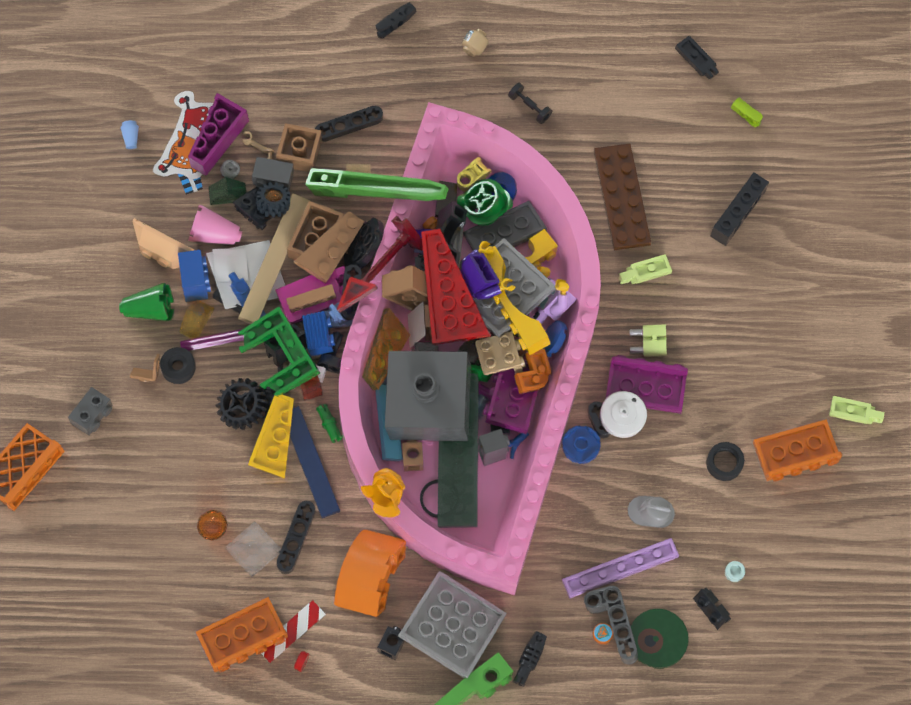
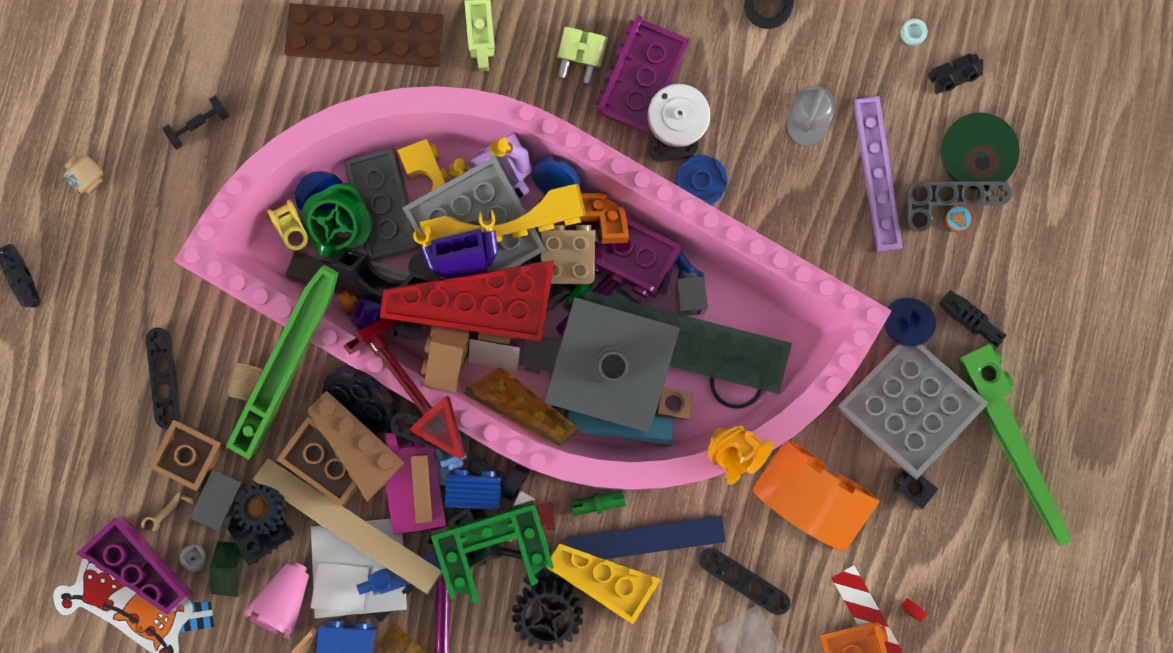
camera: 75 degrees left, 15 degrees up
none -> clear blue piece [884,298,936,346]

